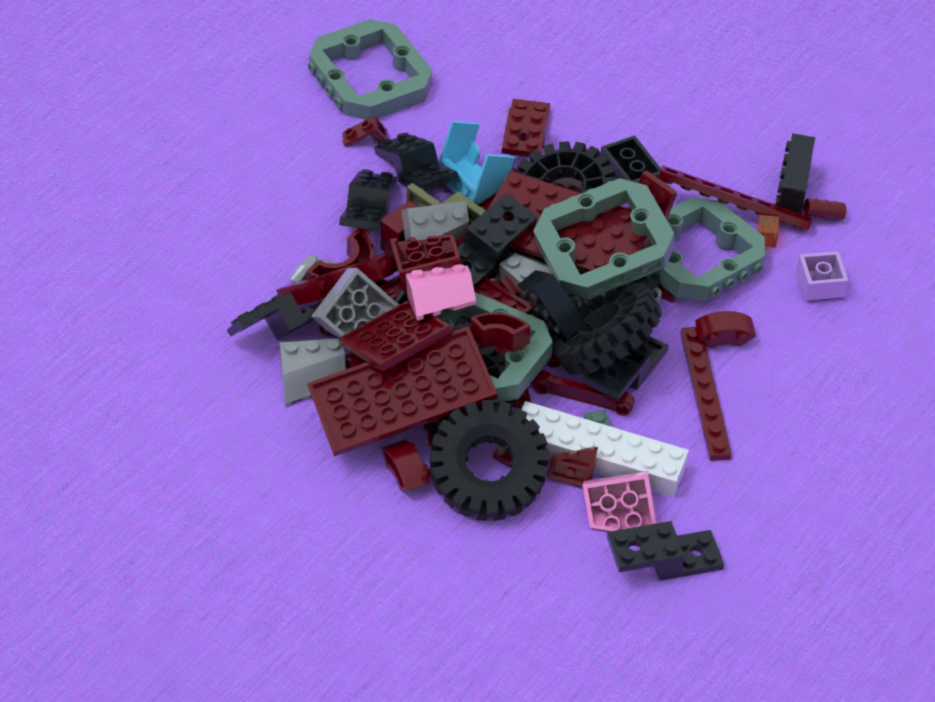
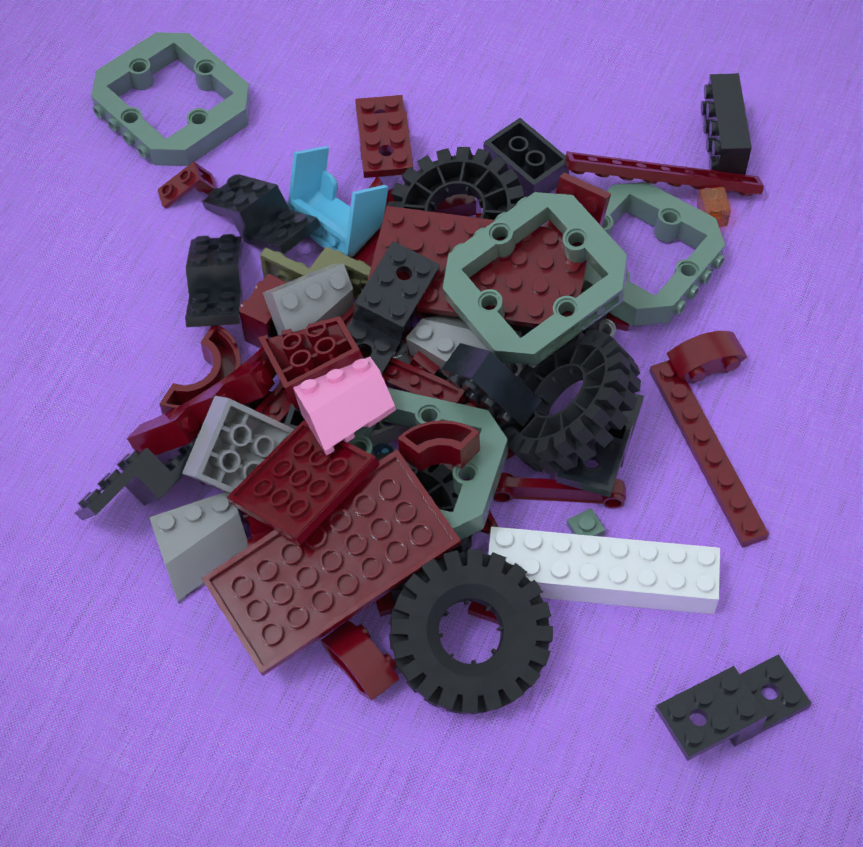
camera: 10 degrees left, 10 degrees up
light grey arm [289,255,336,283] -> none
dark red wing [547,447,598,487] -> none
bright pink wedge [583,471,657,531] -> none
lavender brick [796,251,849,301] -> none
dark red axle [803,198,847,220] -> none

